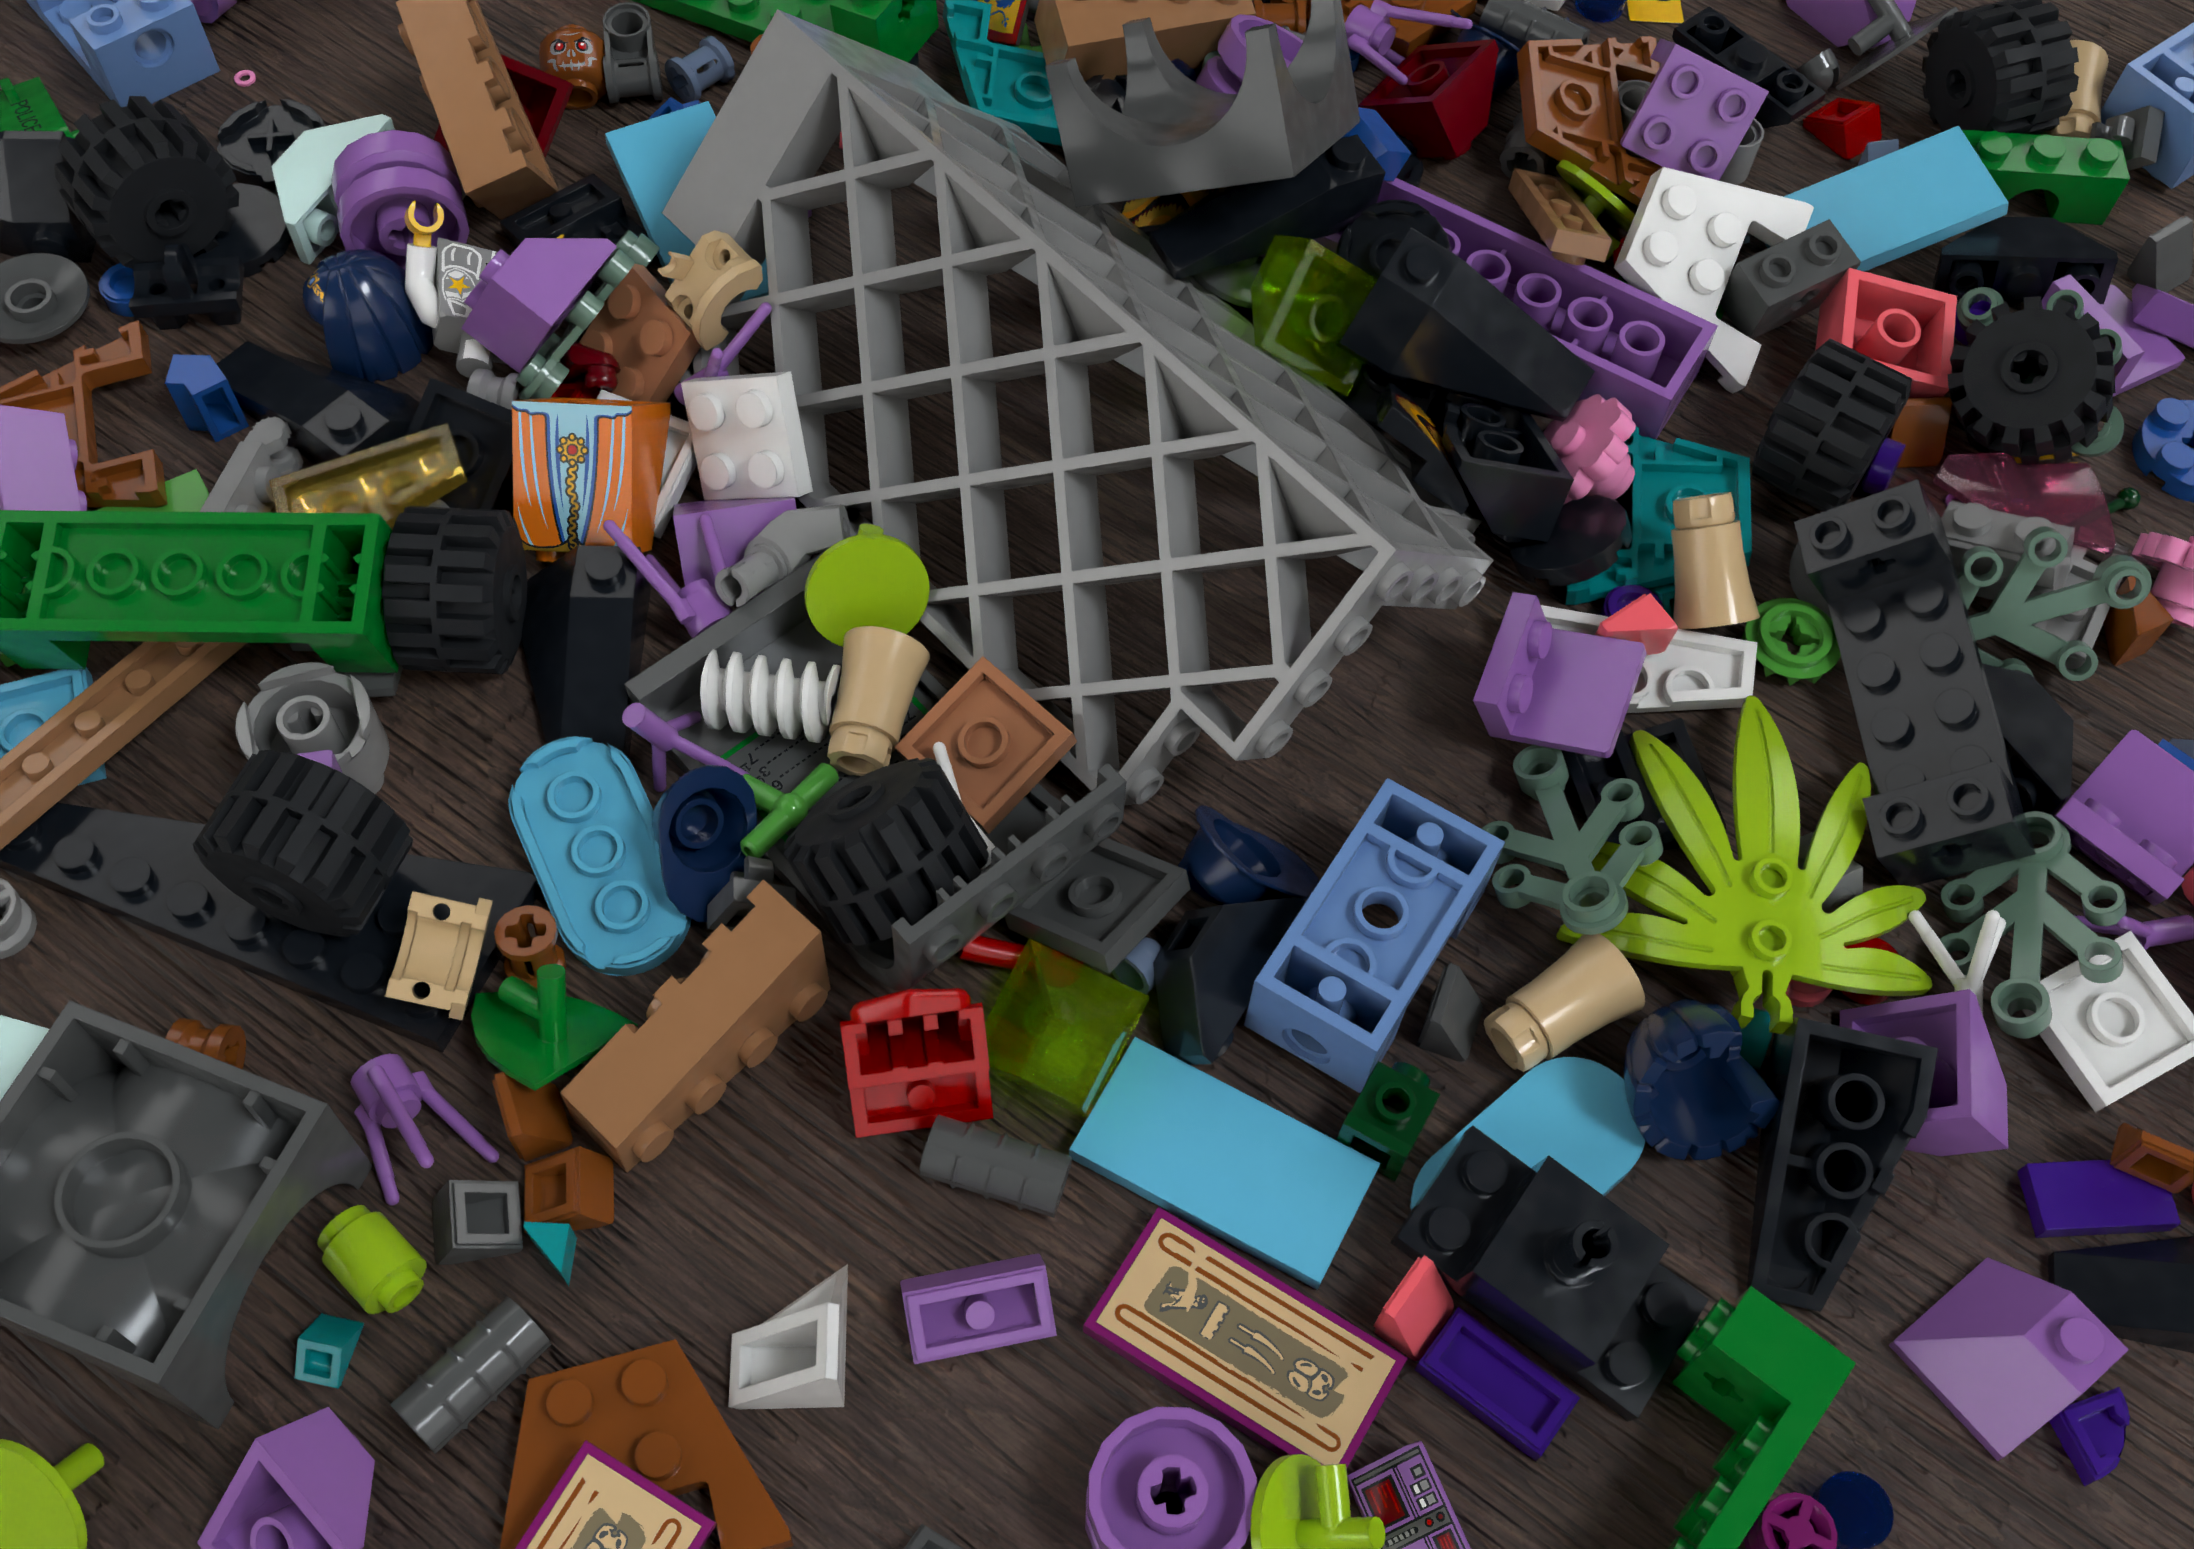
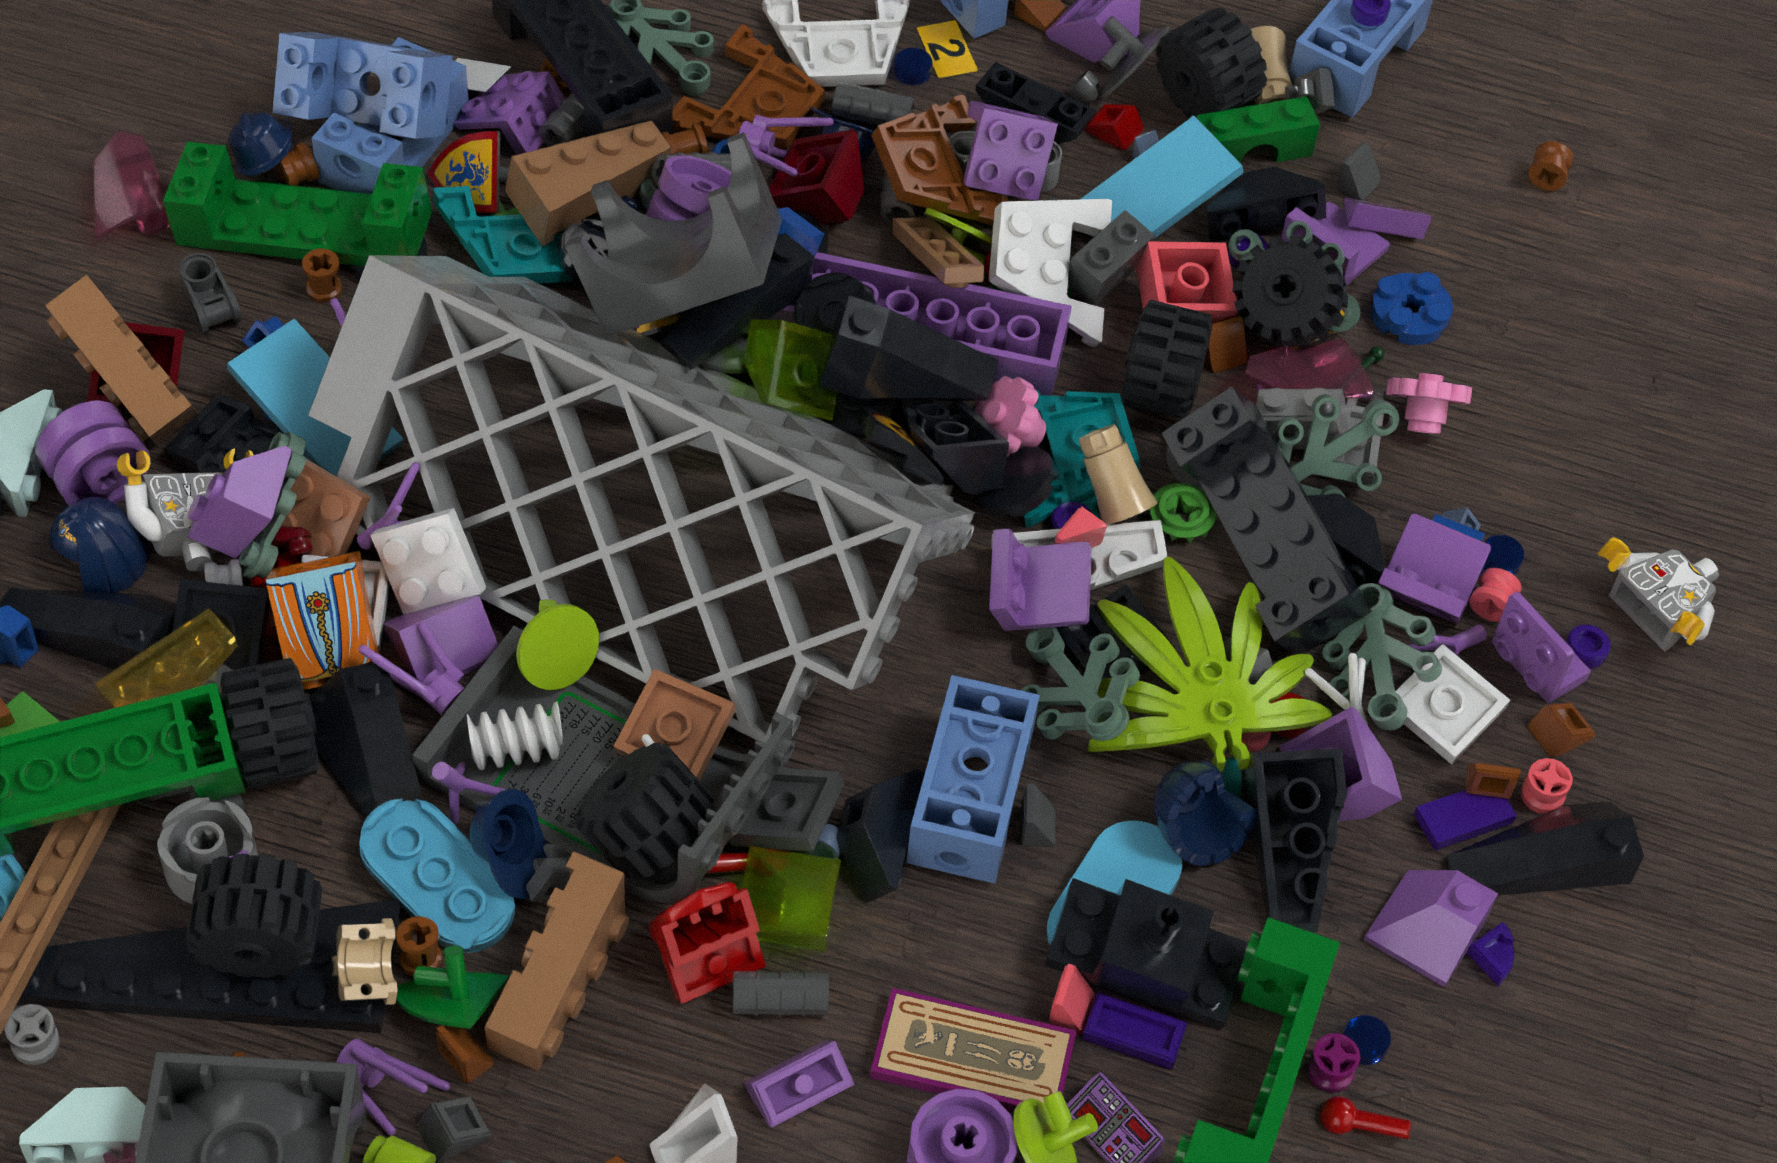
camera: 20 degrees left, 5 degrees down
light grey hinge [200,416,304,512] -> none
teal piece [523,1221,577,1286] -> none
dark orange slope [524,1146,614,1234] -> none
dark orange head [539,24,607,110] -> none
tan piece [657,230,763,351] -> none
sand blue bush [665,36,735,103] -> none
light grey arm [715,504,850,607] -> none
bright green piece [740,763,839,858] -> none
tan plant [827,626,930,776] -> none
medium azure tile [1069,1037,1381,1290] -> none
dark blue piece [1178,805,1320,905] -> none
dark green brick [1337,1061,1440,1181] -> none
tan plant [1484,934,1645,1072] -> none
dark purple tile [1860,437,1906,495] -> none
dark orange slope [2104,576,2174,666] -> none

